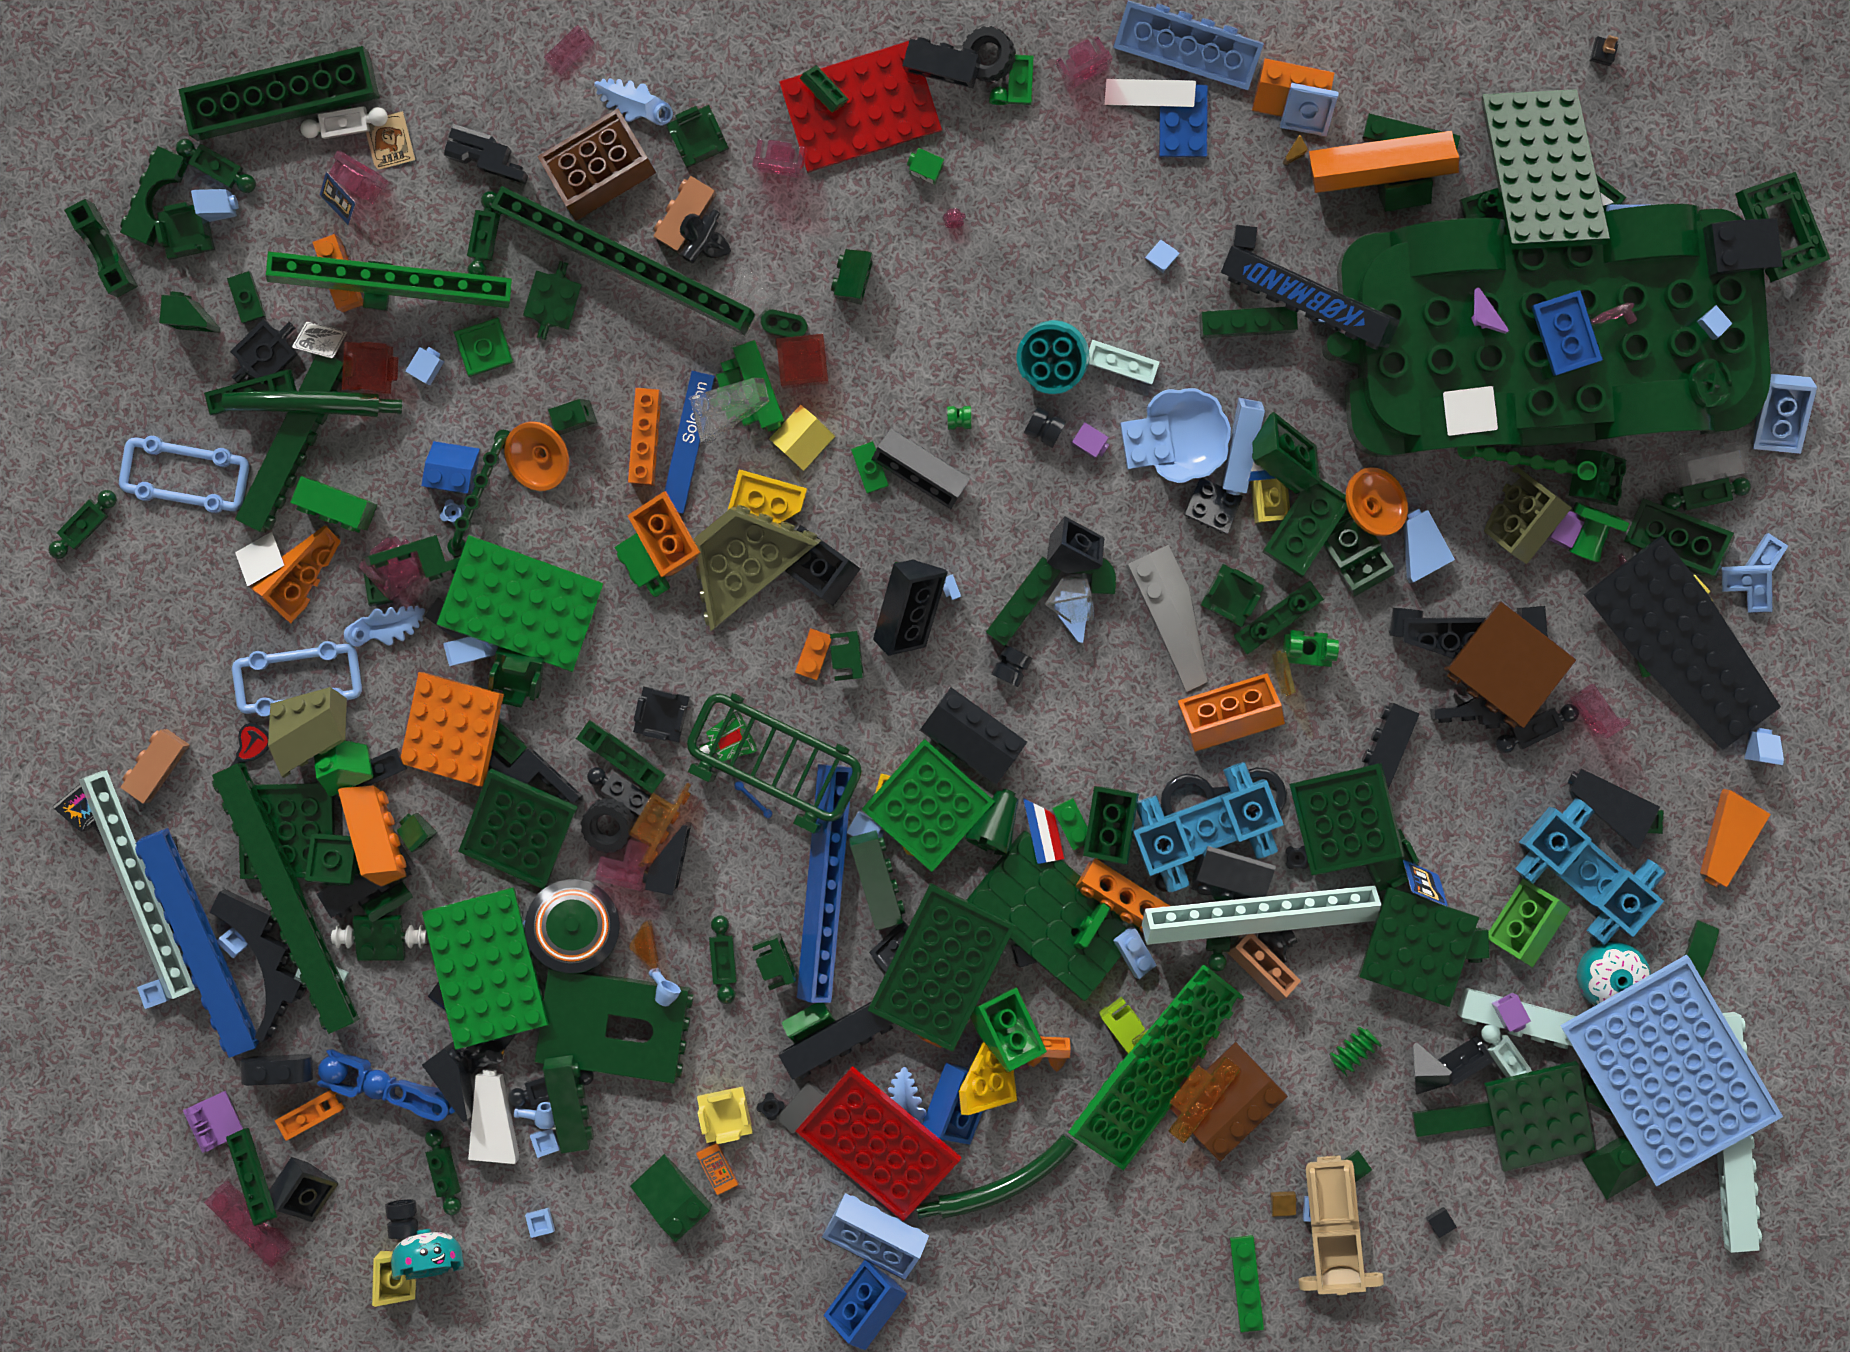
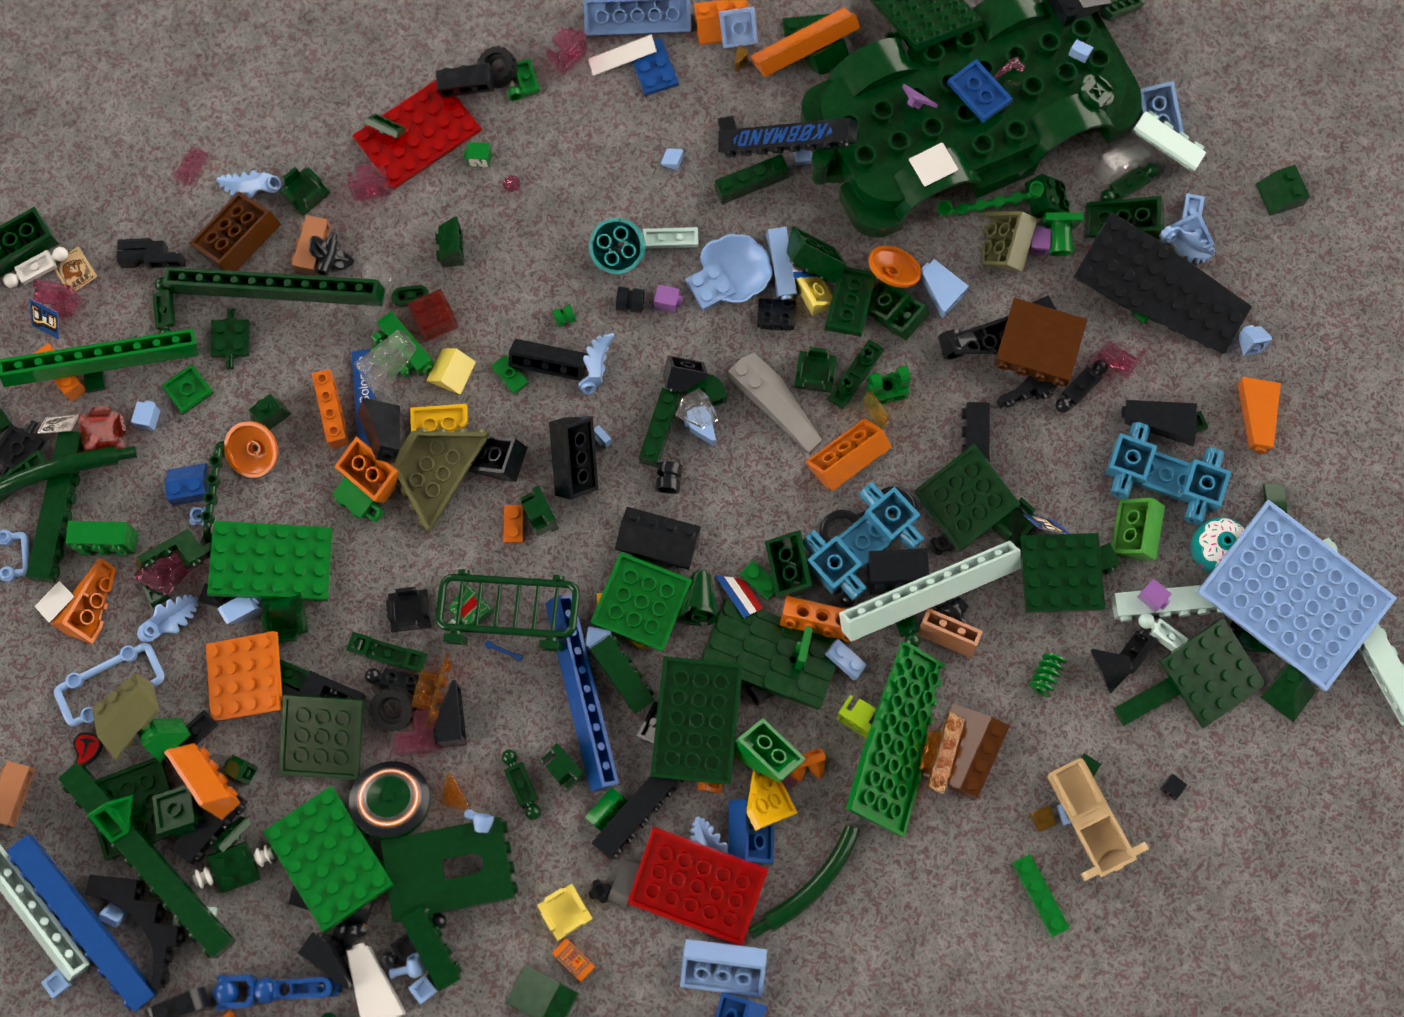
camera: 20 degrees left, 15 degrees down
none -> green slope [88,795,133,843]
none -> black slope [358,398,400,464]
none -> light blue plant [578,333,614,394]
none -> light aqua slope [1131,111,1206,171]
none -> light blue plant [1159,226,1215,264]

